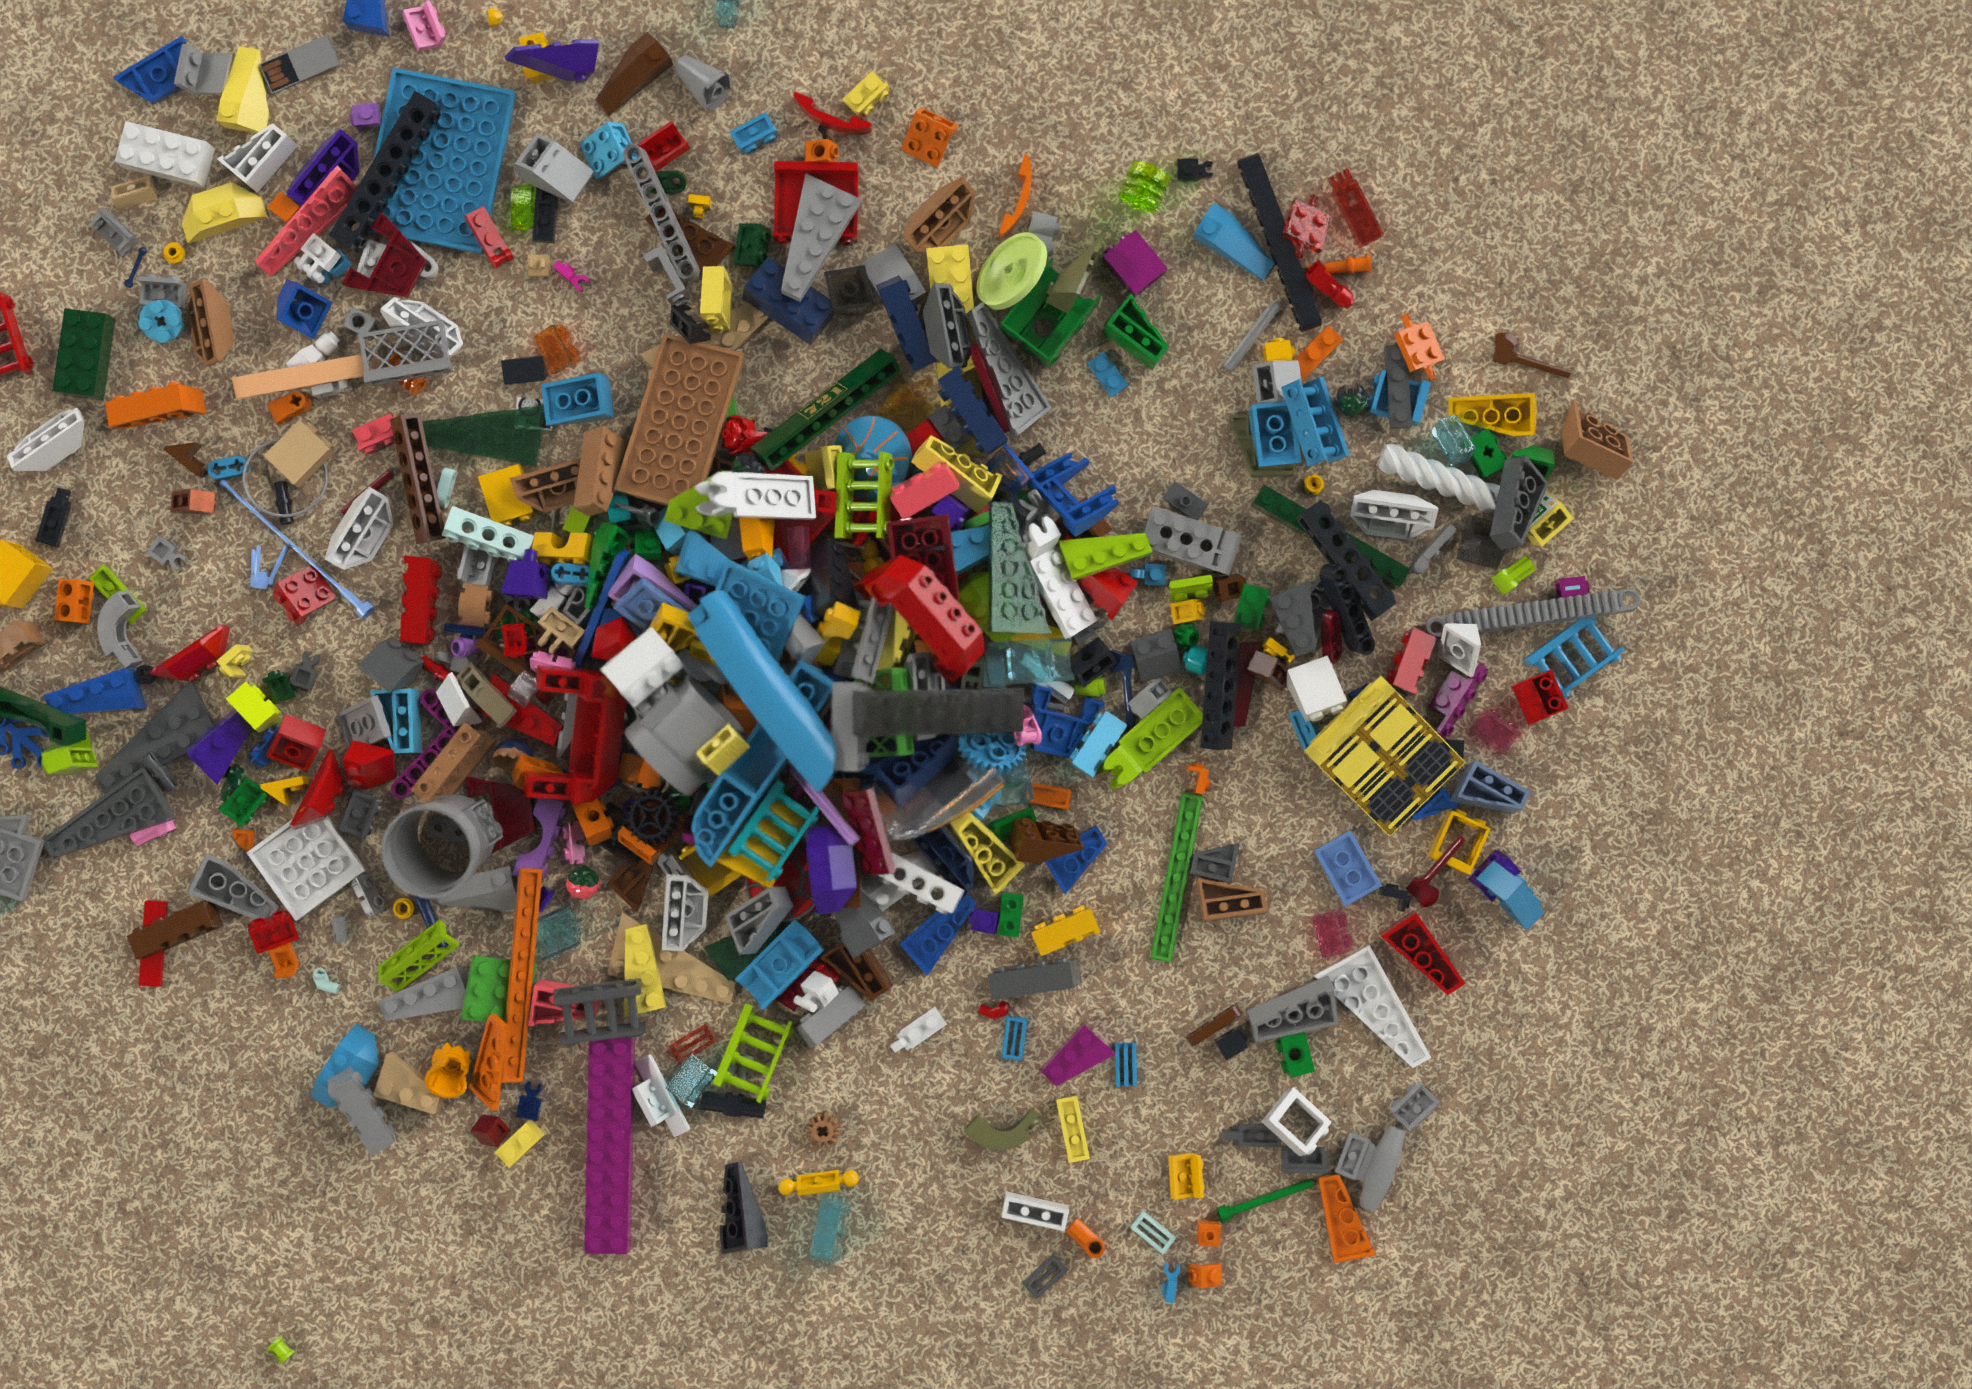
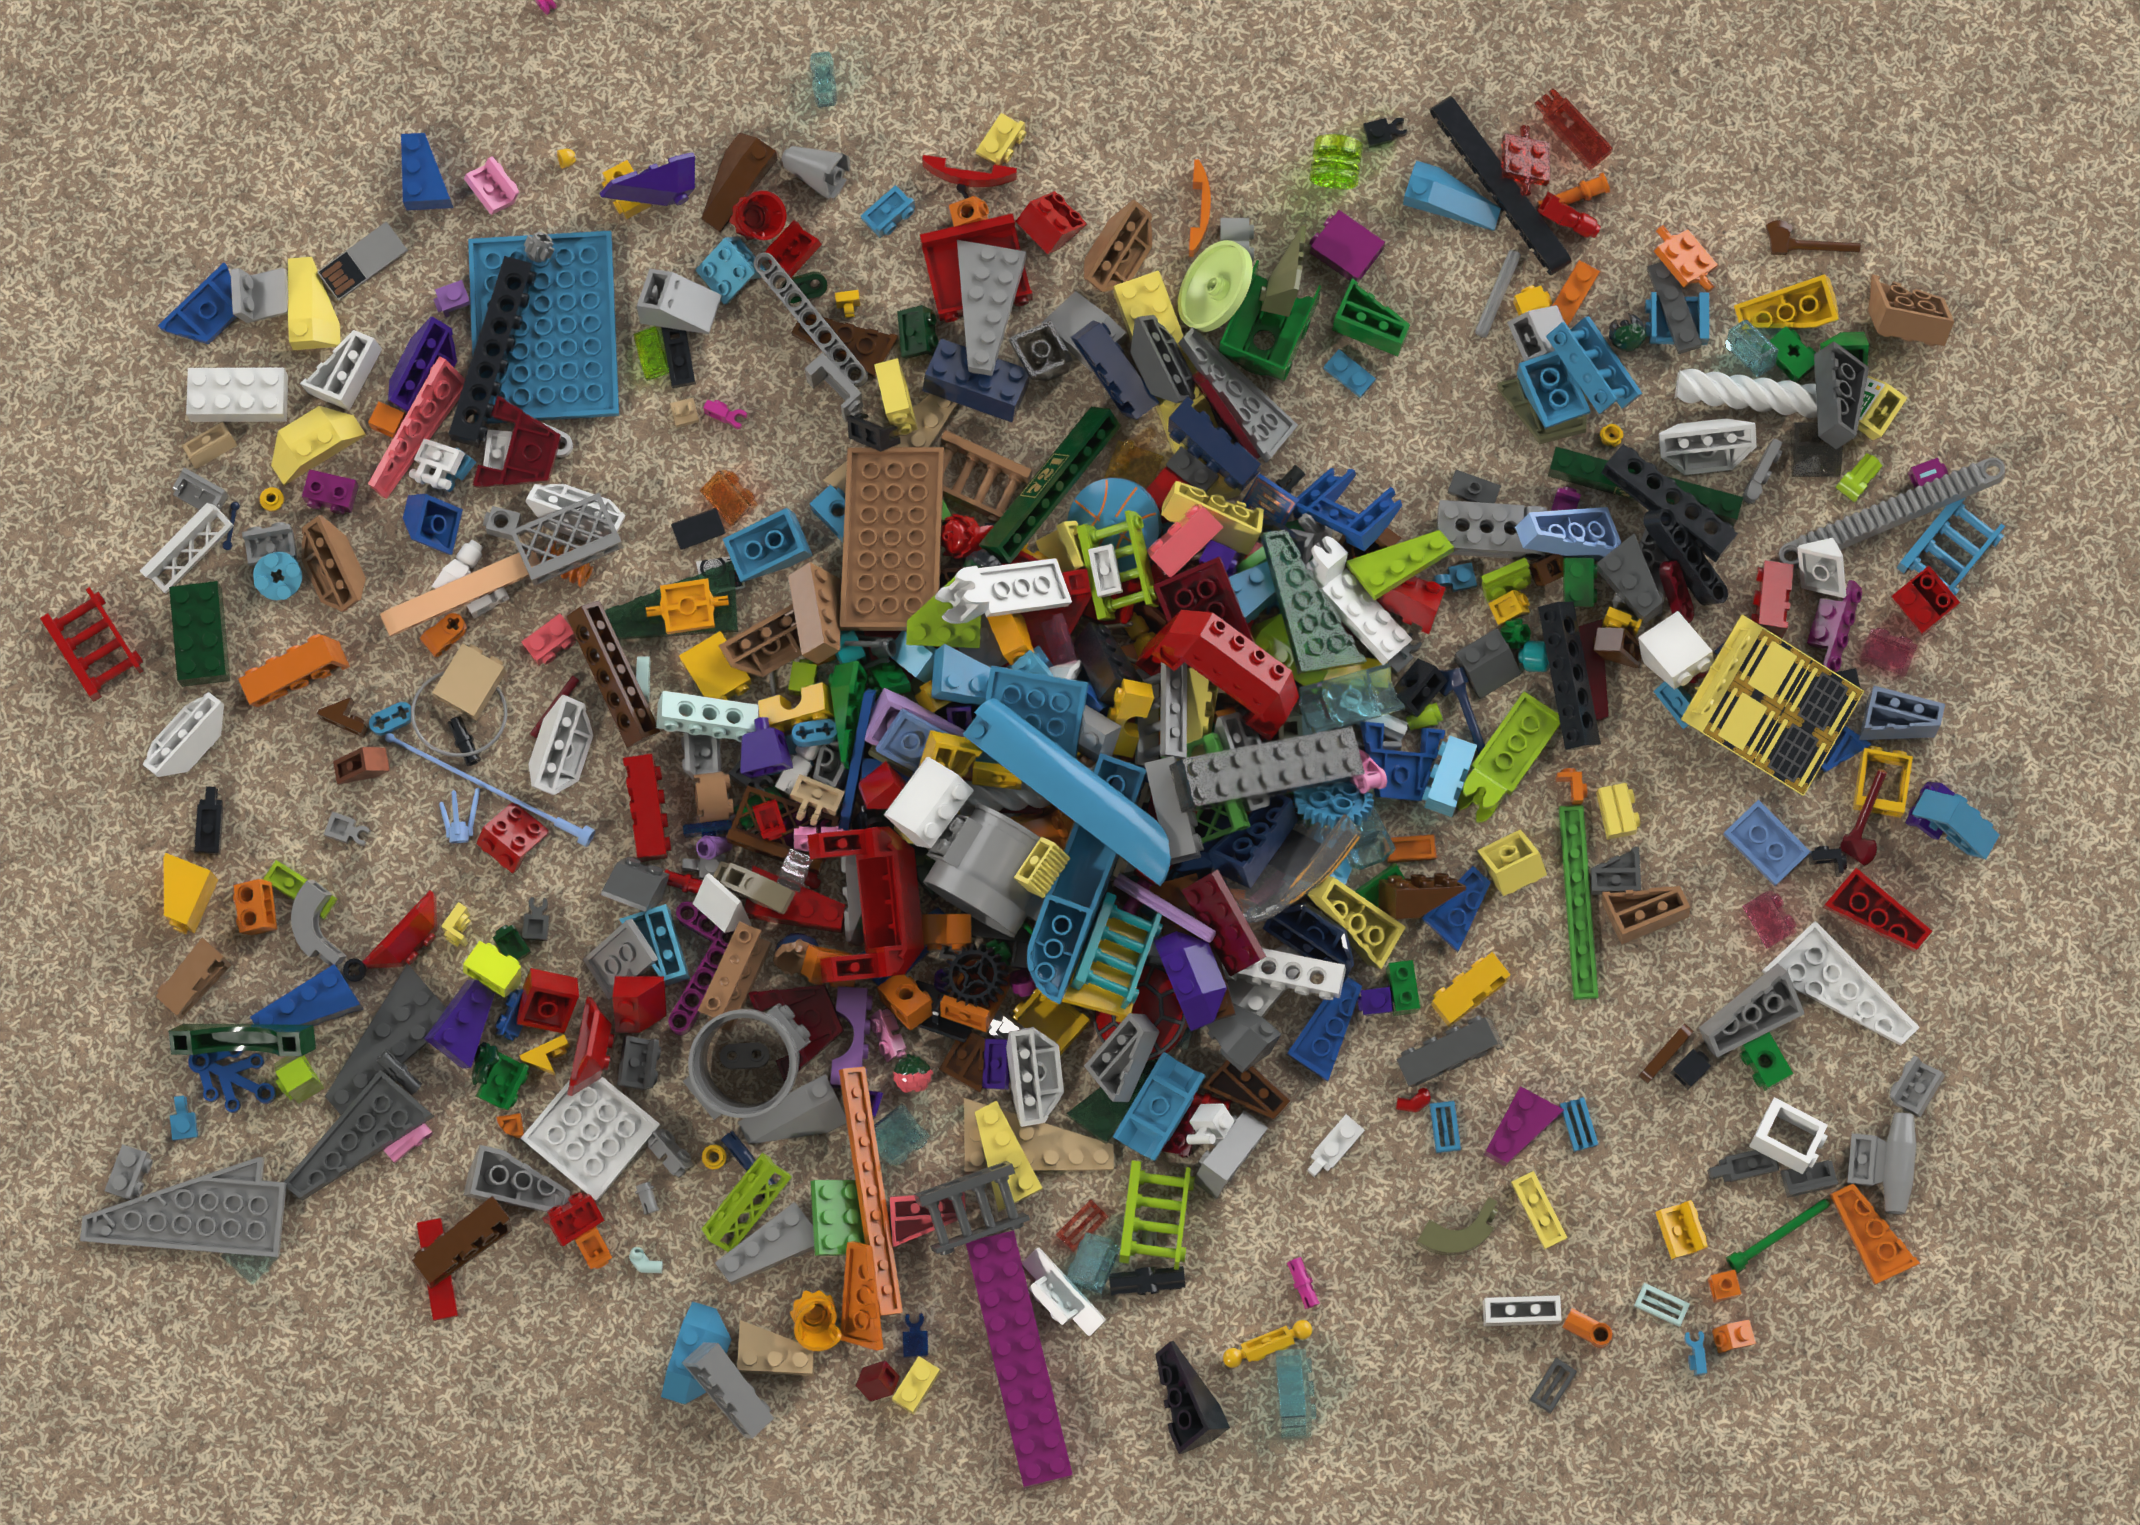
camera: 10 degrees left, 10 degrees down
plate [464,206,514,269] -> none
medium nougat gear [805,1112,841,1149] -> none
orange bracket [901,107,959,167] -> none
light grey slope [1128,677,1173,719] -> none
none -> white fence [140,503,234,593]
none -> magenta brick [302,469,359,515]
none -> light grey gear [524,232,555,262]
none -> light orange plate [646,578,729,634]
none -> red hat [729,190,787,240]
none -> dark azure brick [810,485,845,542]
none -> medium nougat fence [941,430,1032,523]
none -> dark purple plate [982,1039,1010,1090]
none -> red slope [1015,191,1087,254]
none -> white plate [1088,544,1123,598]
none -> dark pink pin [1286,1257,1320,1309]
none -> light yellow slope [1477,829,1547,896]
none -> light blue wedge [1515,507,1621,561]
none -> magenta bracket [1551,487,1581,511]
none -> light yellow brick [1596,783,1640,840]

